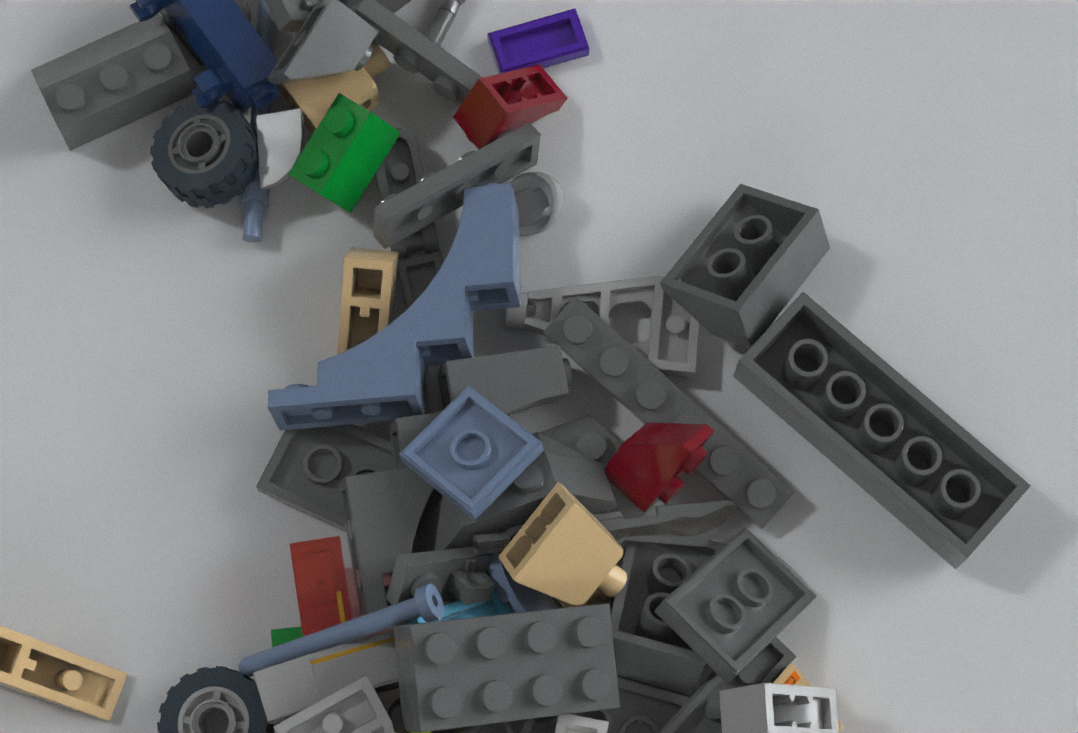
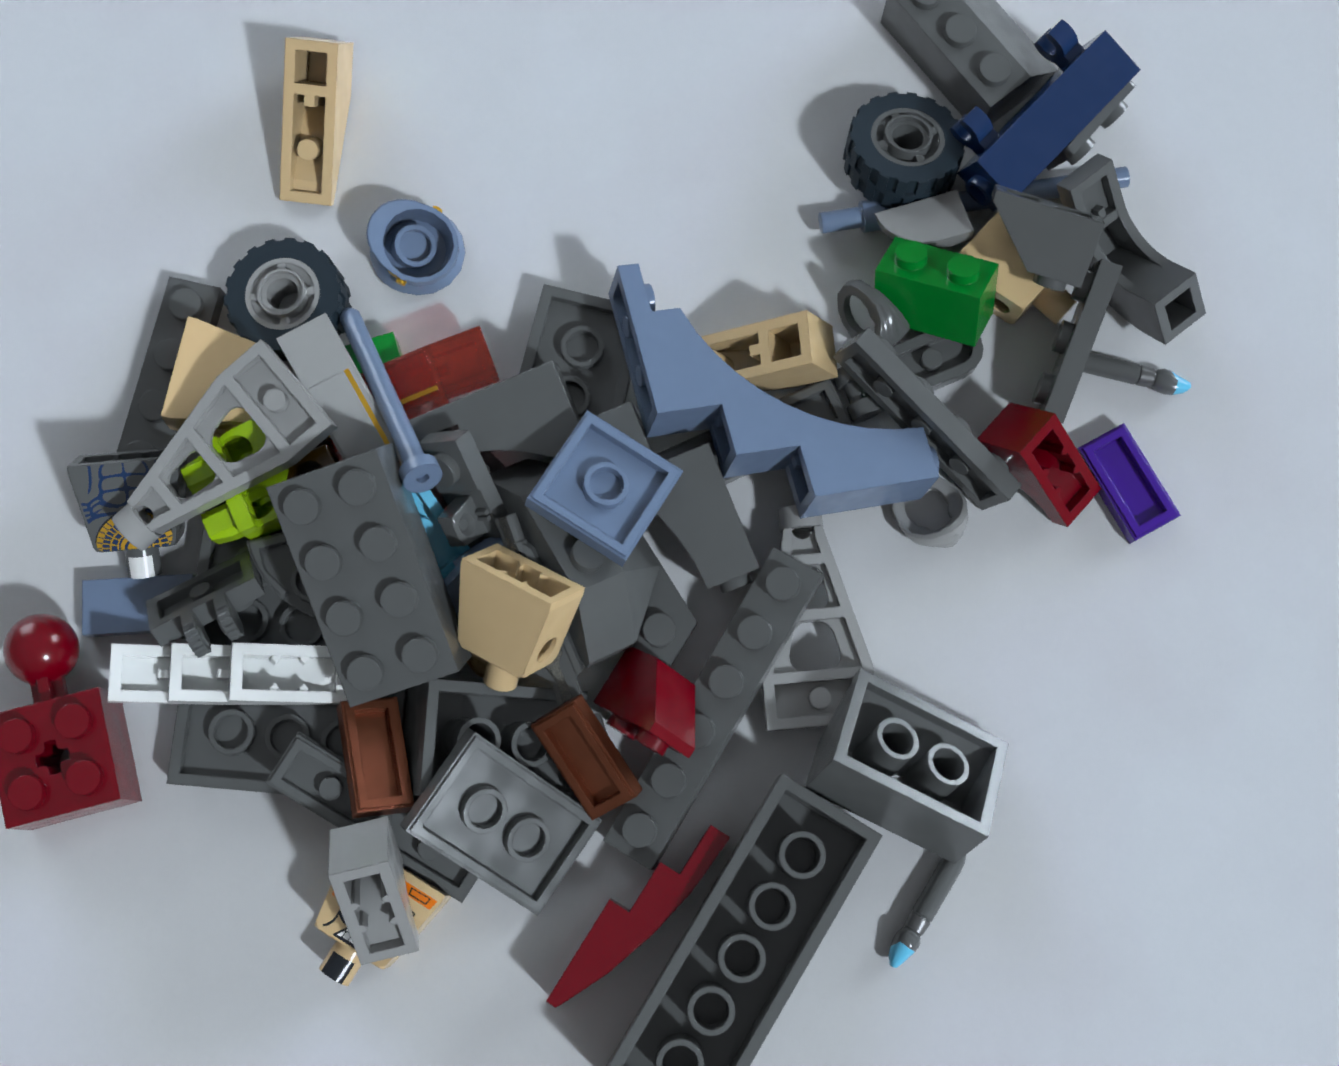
camera: 80 degrees right, 5 degrees up
none -> copper tile [337,697,414,818]
none -> sand blue piece [366,199,466,296]
none -> copper tile [530,694,643,821]
none -> dark red slope [546,825,730,1008]
none -> dark grey piece [837,280,910,346]
none -> dark grey piece [888,855,966,968]

